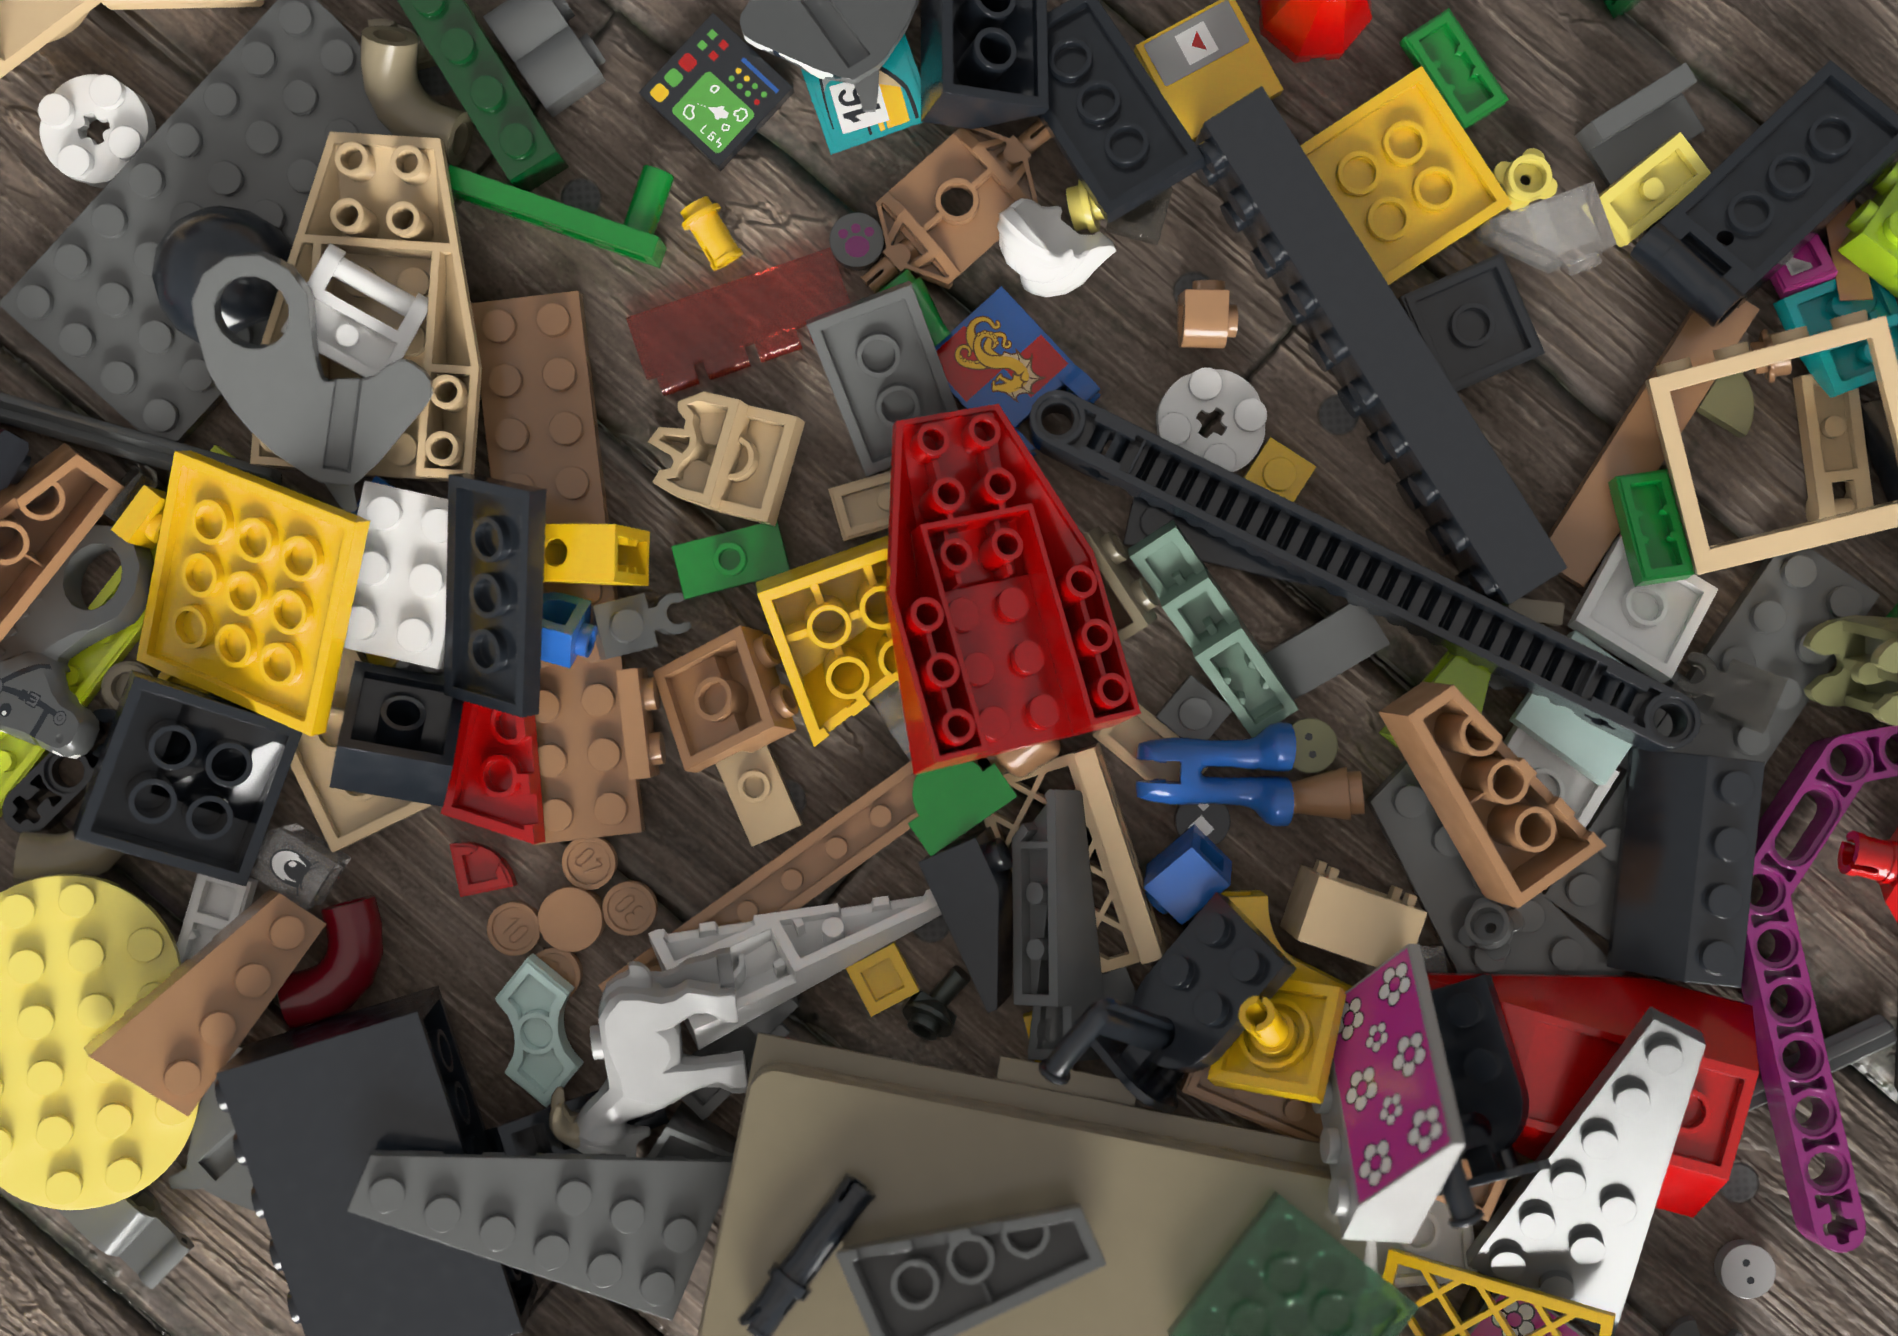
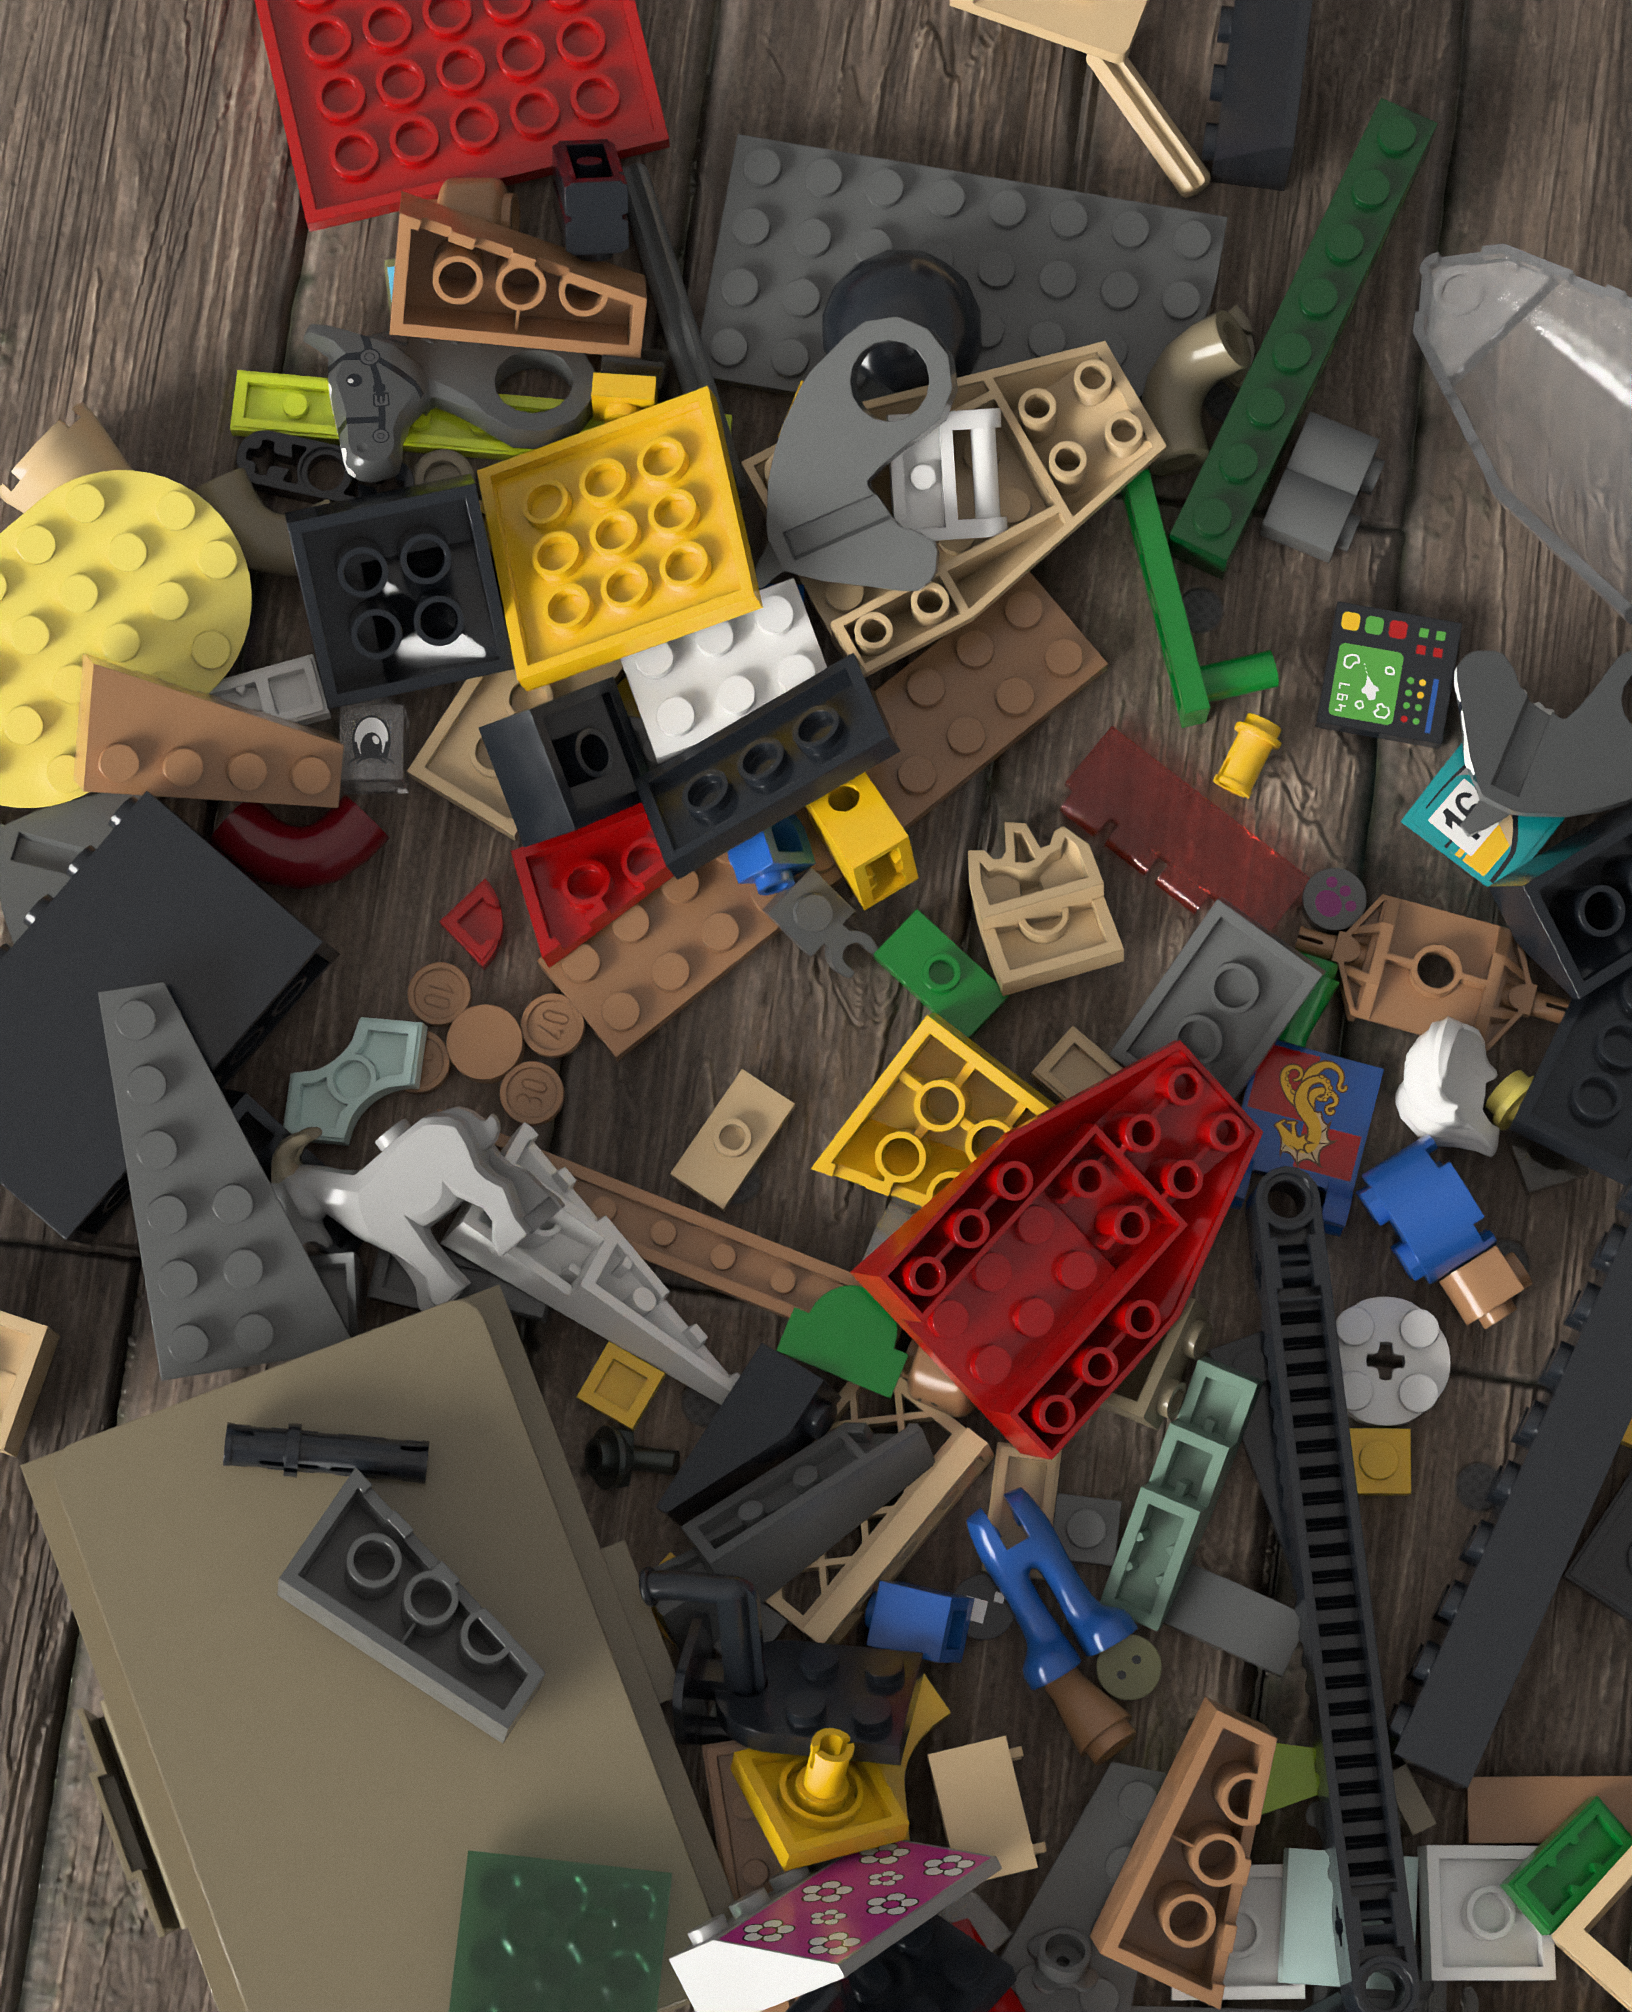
camera: 65 degrees right, 10 degrees down
white plate [38,74,156,188] -> none
medium nougat plate [616,667,666,780] -> none
medium nougat plate [653,625,799,773] -> none
none -> blue brick [1355,1134,1497,1285]

